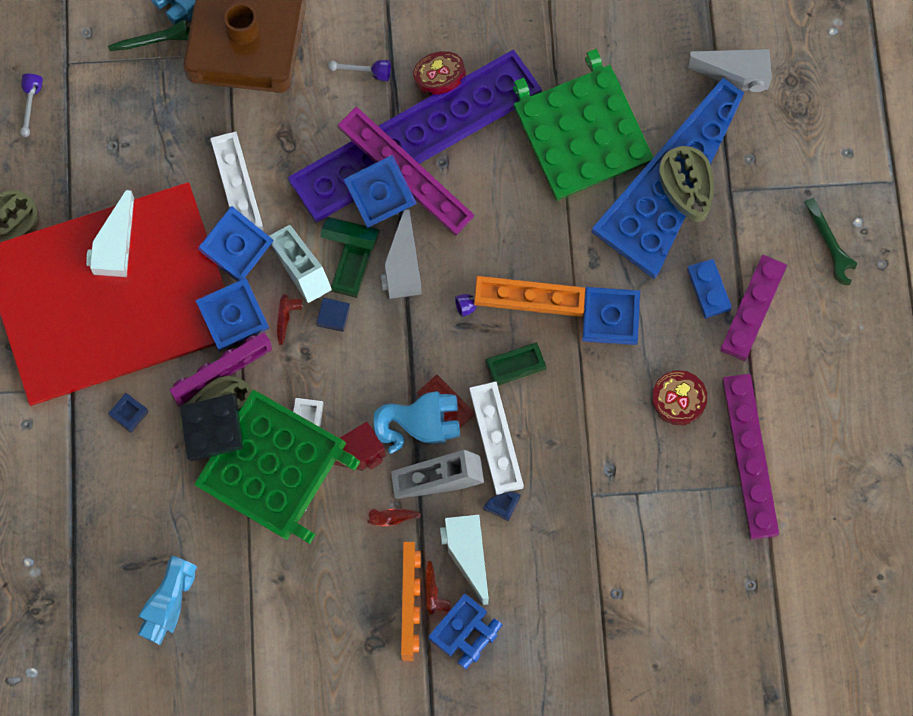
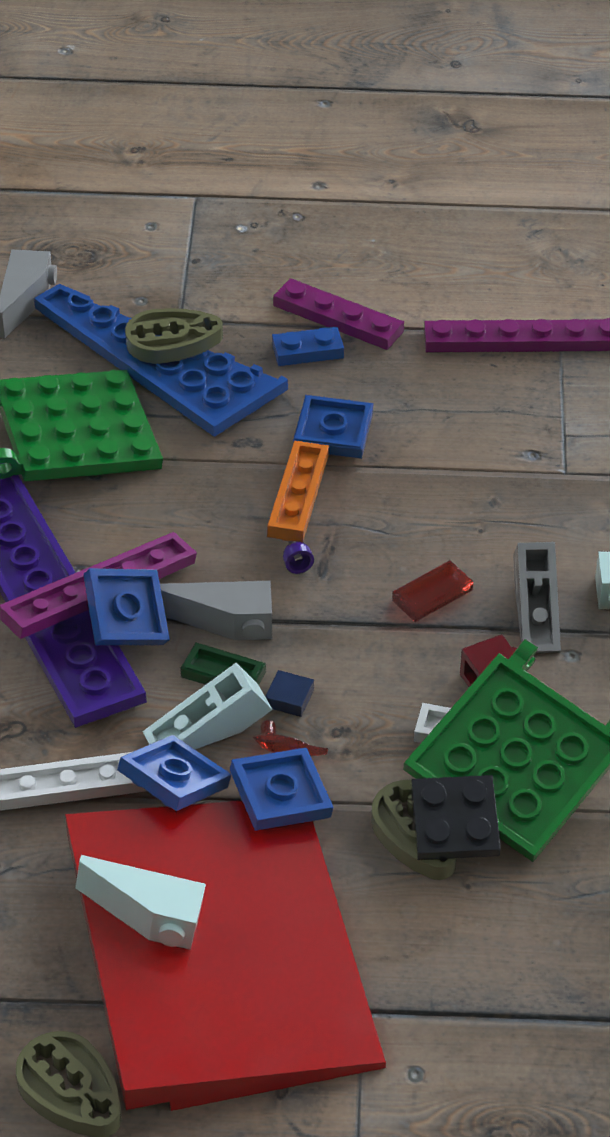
camera: 85 degrees left, 25 degrees down
dark blue tile [108,393,149,433] -> none
magenta plate [169,332,272,407] -> none
dark green tile [320,217,380,250] -> none
clear red bar [367,509,421,526] -> none
dark azure hips [373,391,460,454] -> none
white plate [469,382,524,495] -> none
dark blue tile [483,492,521,522] -> none
dark green tile [485,342,546,386] -> none
tile [652,370,707,425] -> none
dark green piece [804,198,857,285] -> none

